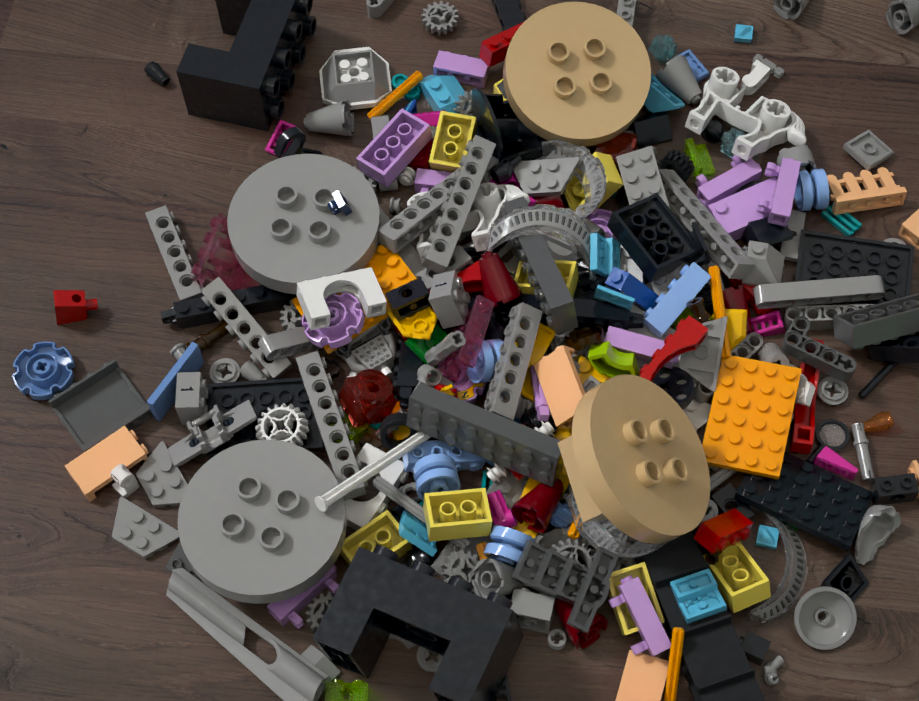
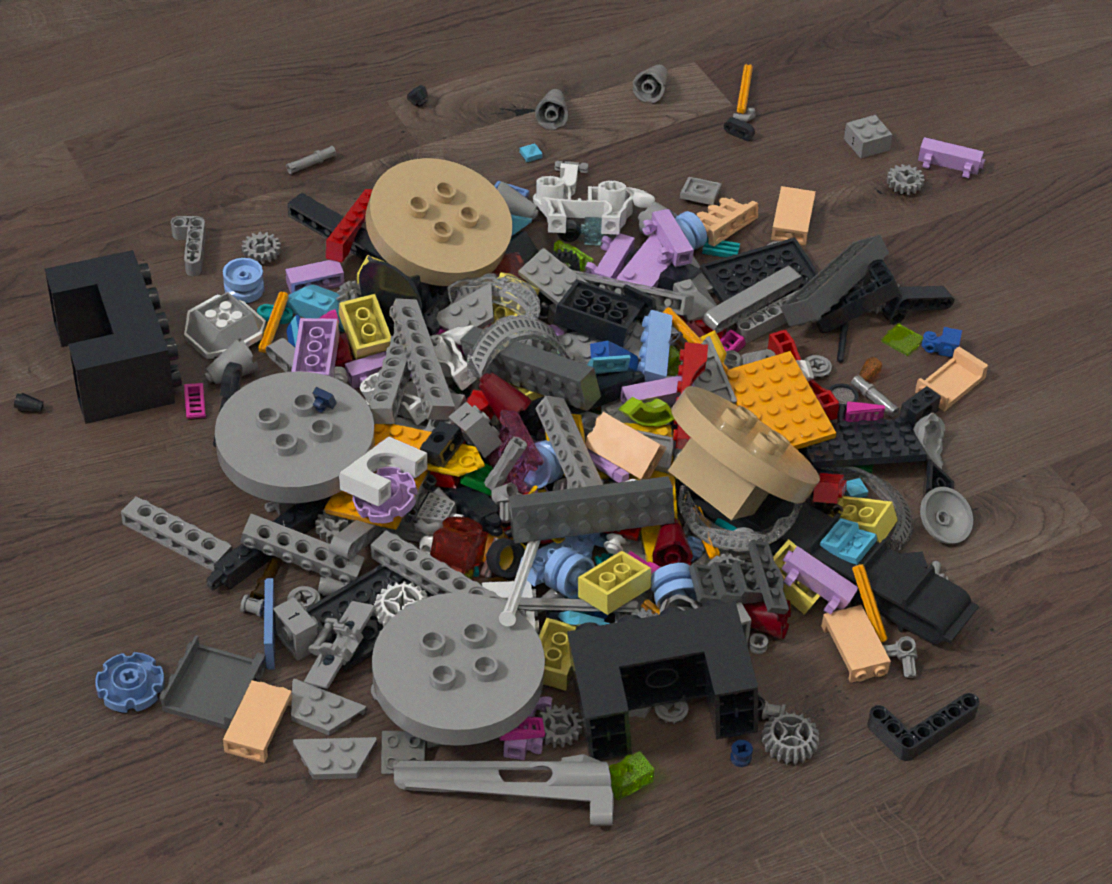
camera: 40 degrees left, 15 degrees down
red torso [53,290,98,325] -> none
white leg [110,464,140,499] -> none
clear pink fence [190,212,245,291] -> none
dark brown plate [564,326,605,351] -> none
medium azure slope [590,233,620,278] -> none
dark grey beam [782,316,857,381] -> none
none -> light blue wheel [223,258,264,303]
none -> dark pink slope [499,717,545,741]

